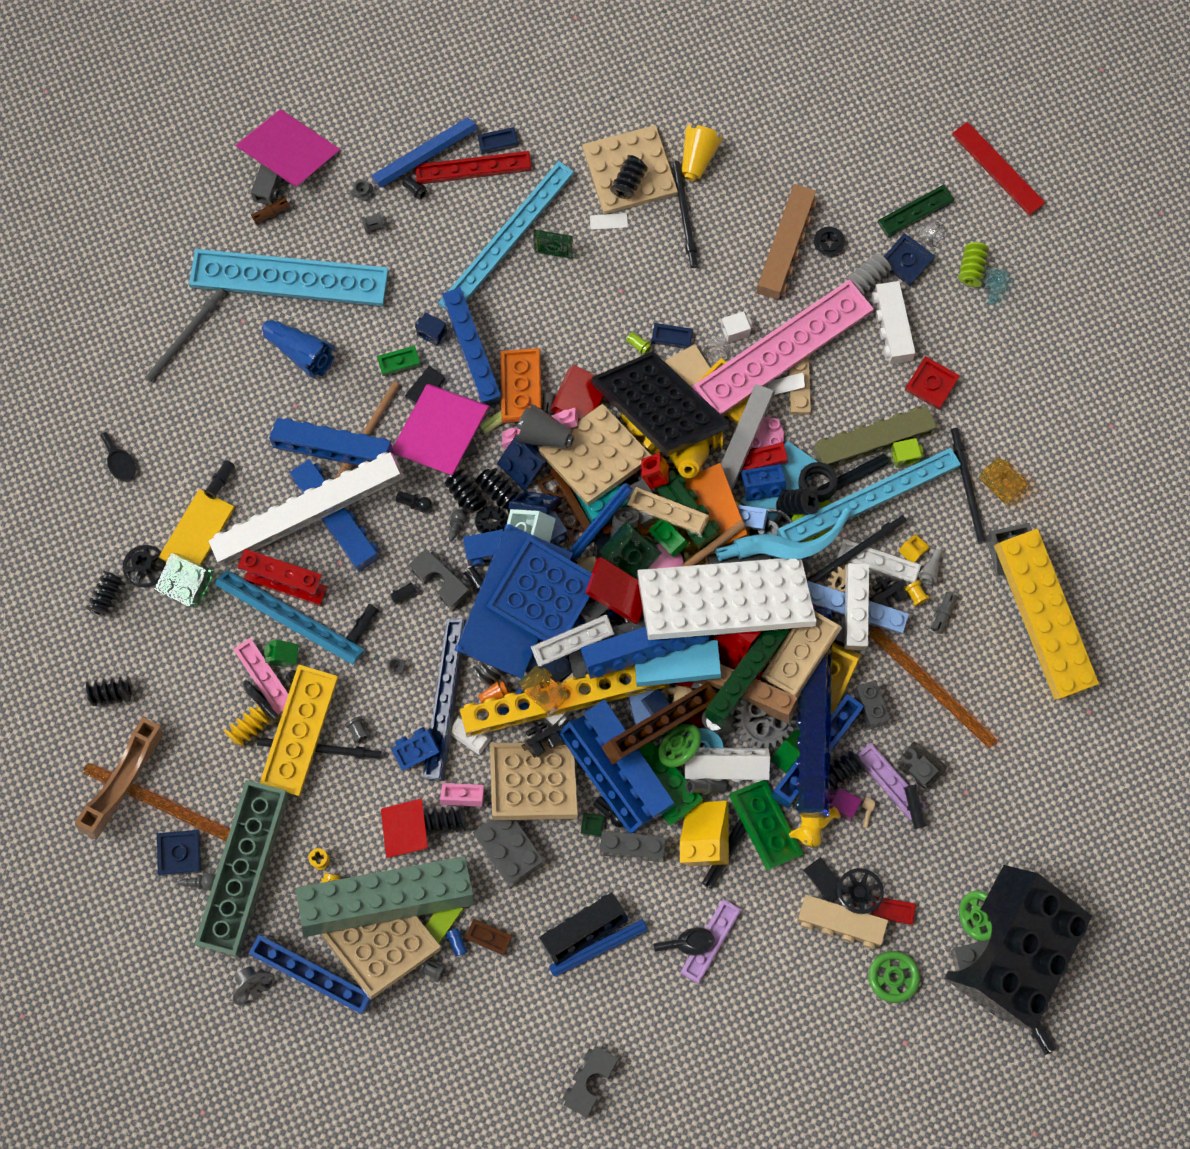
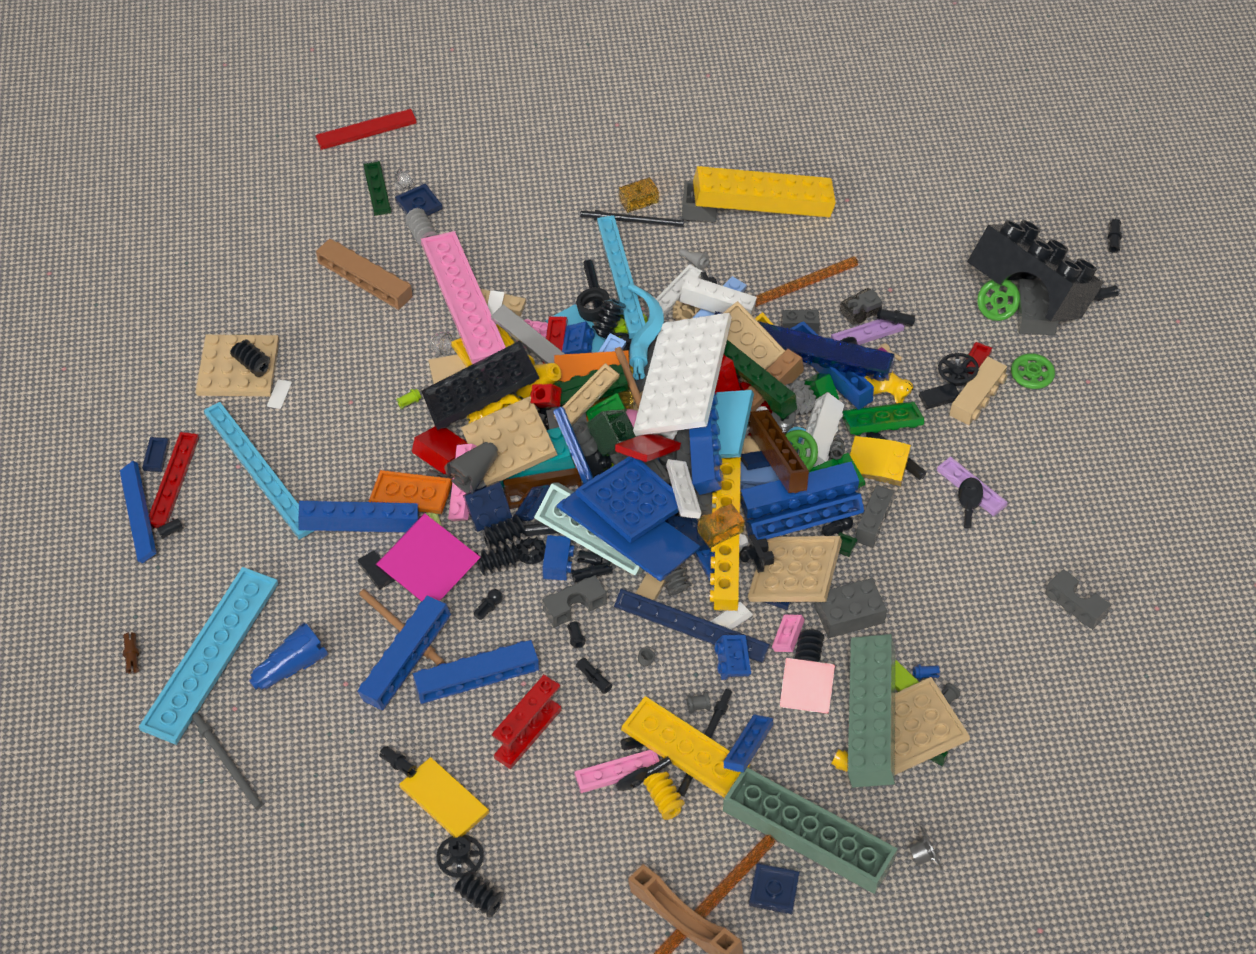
camera: 75 degrees left, 20 degrees down
black piece [86,676,132,706] -> none
black piece [100,432,136,482] -> none
clear green brick [154,553,214,608] -> none
dark grey bar [177,873,215,890] -> none
white brick [209,452,405,566] -> none
dark azure plate [215,570,365,665] -> none
dark pink piece [234,109,340,186] -> none
blue brick [248,934,374,1014] -> none
dark grey brick [251,164,284,205] -> none
green brick [264,639,299,668] -> none
yellow bush [308,848,330,870] -> none
dark grey plate [351,180,373,201] -> none
dark grey bush [361,212,385,234] -> none
green plate [377,346,421,376] -> none
dark blue brick [415,312,447,346] -> none
dark grey bar [449,509,467,542] -> none
reddish brown plate [465,918,513,956] -> none
orange cone [478,680,510,703] -> none
clear green tile [533,229,574,259] -> none
black brick [539,892,629,966] -> none
blue axle [549,919,648,977] -> none
dark blue tile [651,323,693,349] -> none
black bar [672,161,698,268] -> none
yellow cone [682,124,723,181] -> none
white brick [721,311,753,343] -> none
black bar [807,515,907,583] -> none
black gear [813,227,845,257] -> none
olive brick [813,406,937,468] -> none
white brick [872,281,915,364] -> none
lime brick [891,438,923,468] -> none
yellow slope [899,534,930,563] -> none
red plate [905,356,960,410] -> none
yellow bush [905,580,930,607] -> none
dark grey pin [931,592,958,634] -> none
lime piece [958,242,989,287] -> none
clear light blue plate [984,268,1008,305] -> none
none -> blue plate [724,714,773,773]
none -> black pin [1108,219,1122,253]

